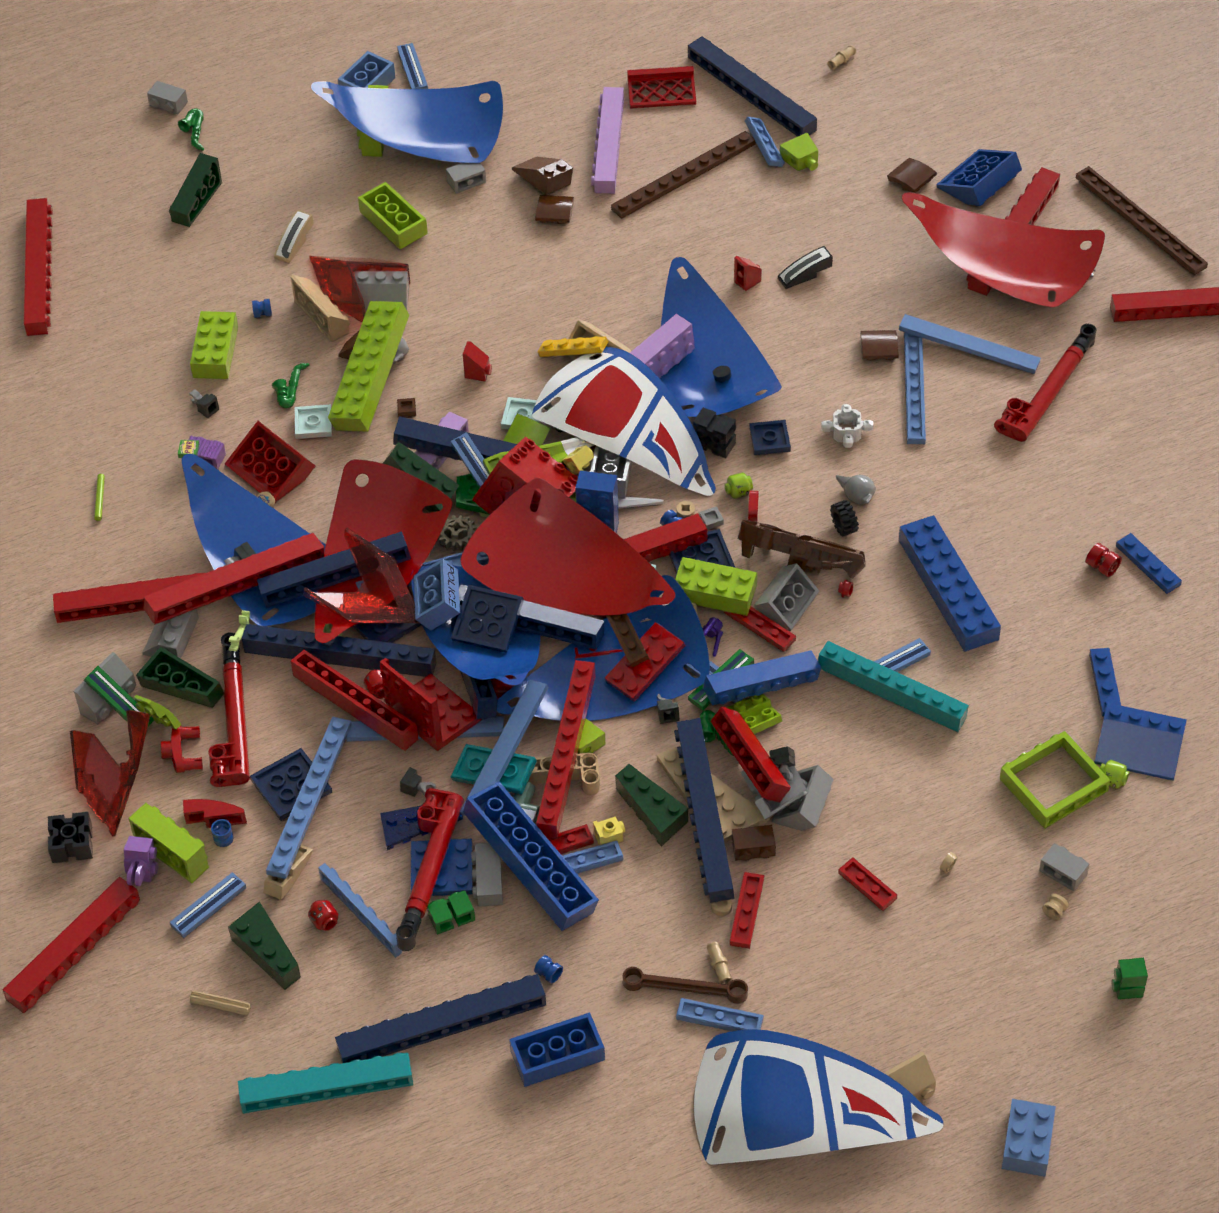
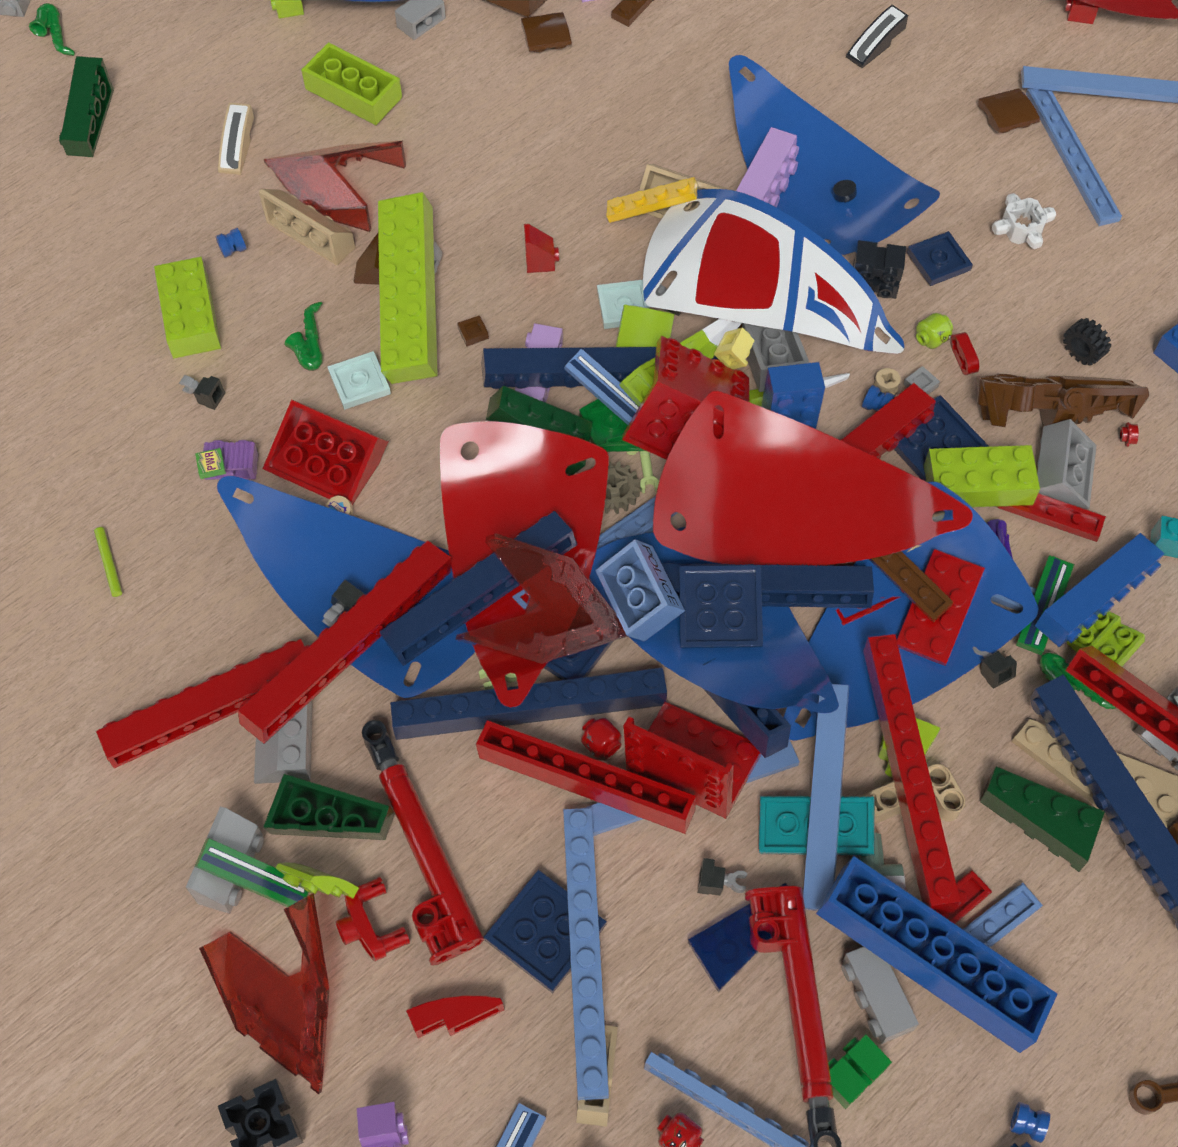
camera: 20 degrees left, 10 degrees up
lime brick [128,803,209,883] -> none
blue wheel [211,819,234,847] -> none
yellowish green bar [229,610,250,651] -> none
light grey slope [354,271,409,311] -> none
blue plate [411,838,473,896] -> none
light yellow brick [593,816,625,845] -> none
red slope [734,256,762,291] -> none
light grey piece [836,474,876,505] -> none

